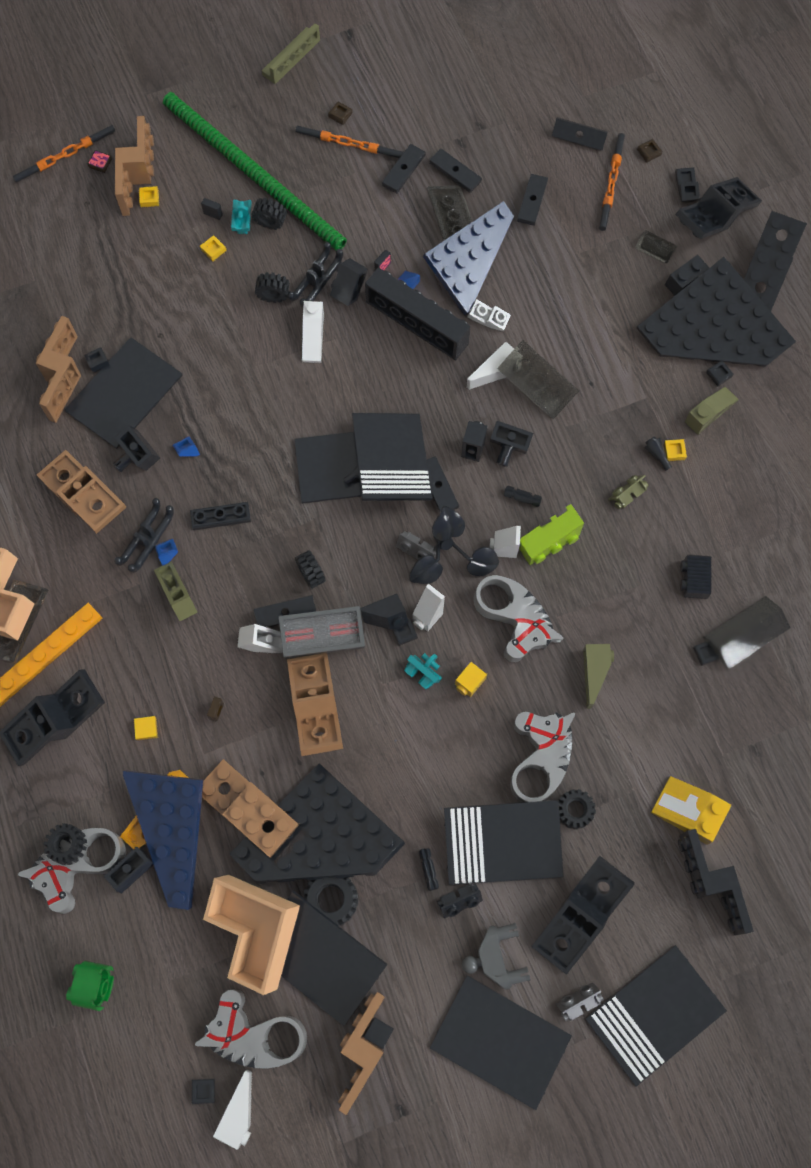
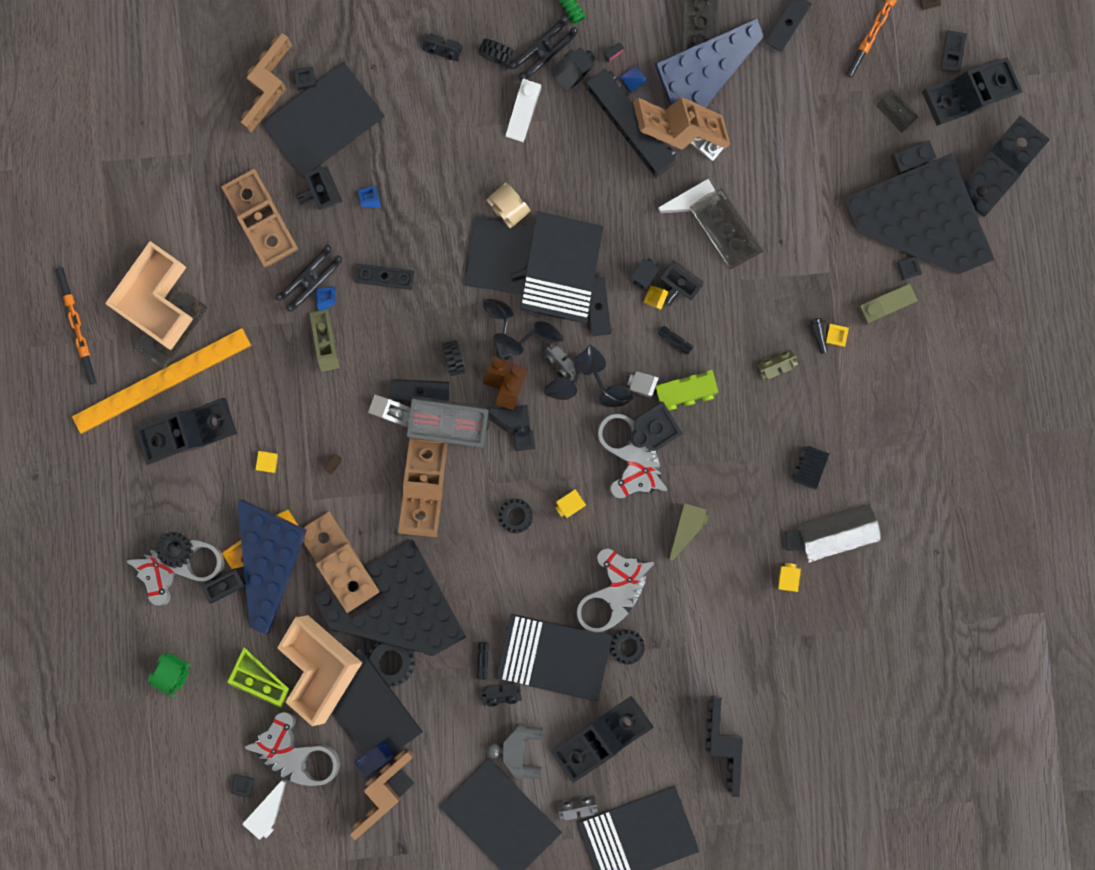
camera: 20 degrees right, 15 degrees up
teal hips [404,653,442,689] -> none
white slope [412,584,445,632] -> none
yellow slope [651,776,731,845] -> none
none -> lime wedge [227,648,289,708]
none -> clear blue slope [354,742,393,777]
none -> black hinge [422,33,463,62]
none -> black plant [482,299,564,360]
none -> reddish brown brick [483,356,528,411]
none -> tan brick [486,183,531,228]
none -> black tyre [499,499,533,533]
none -> black plate [630,401,683,451]
none -> medium nougat bracket [633,97,730,150]
none -> yellow tile [643,285,668,309]
none -> yellow brick [777,563,801,592]

